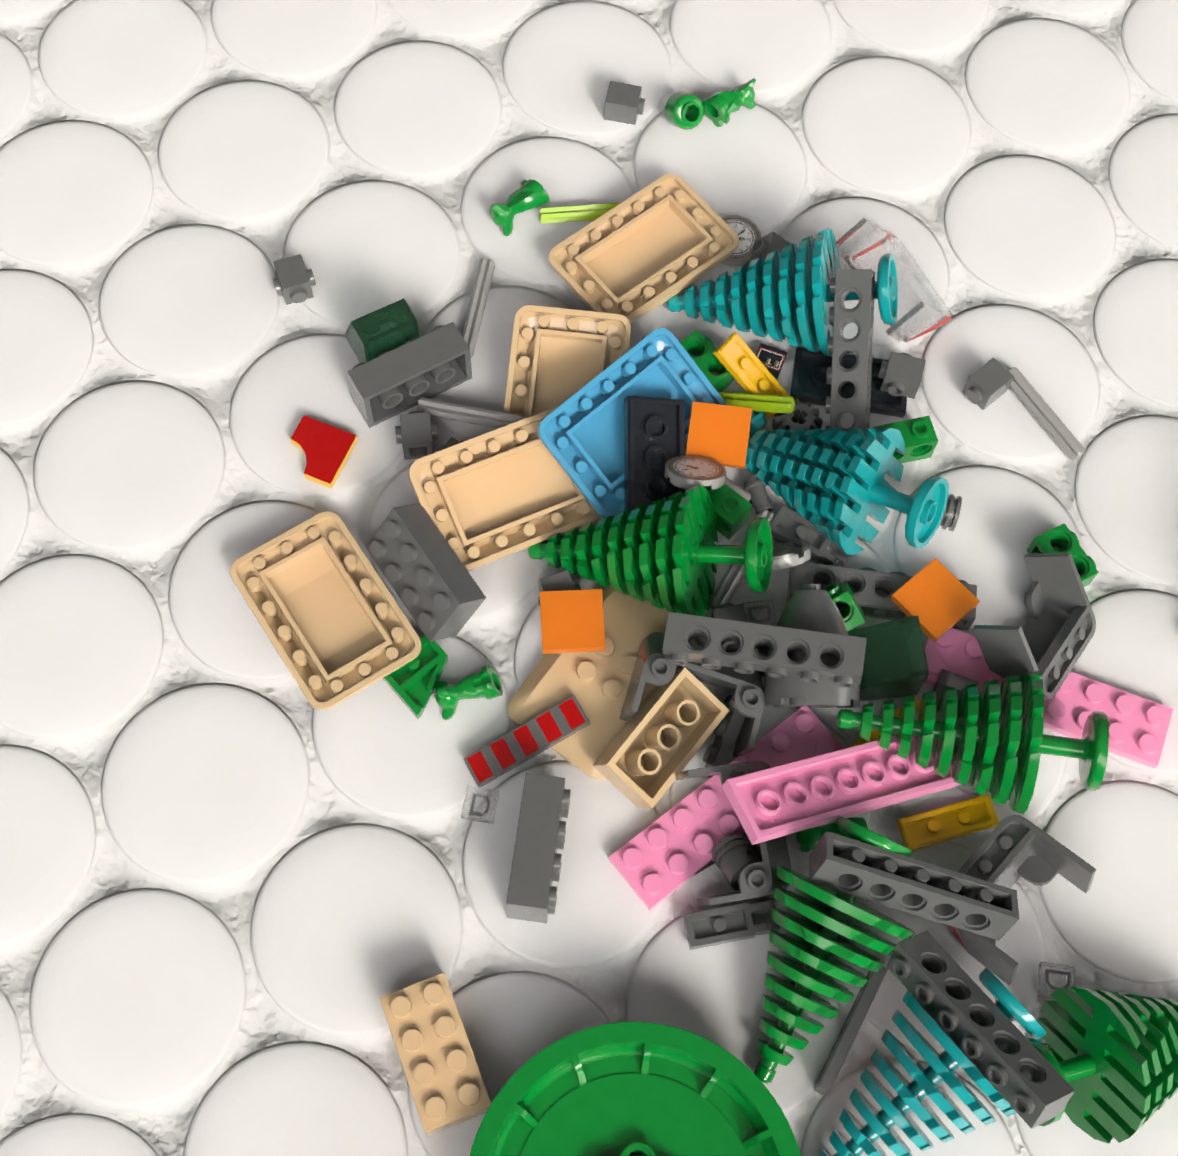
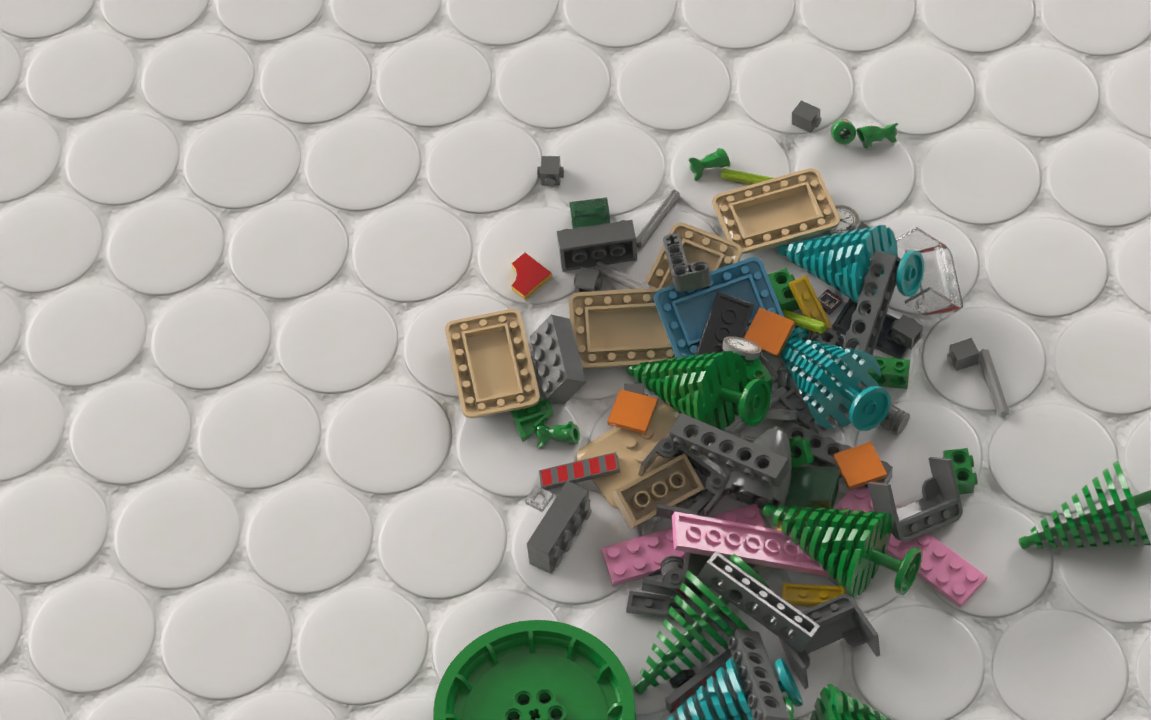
camera: 30 degrees right, 10 degrees down
tan brick [379,972,491,1136] -> none
none -> dark grey beam [663,233,711,292]
none -> black tile [669,669,696,689]

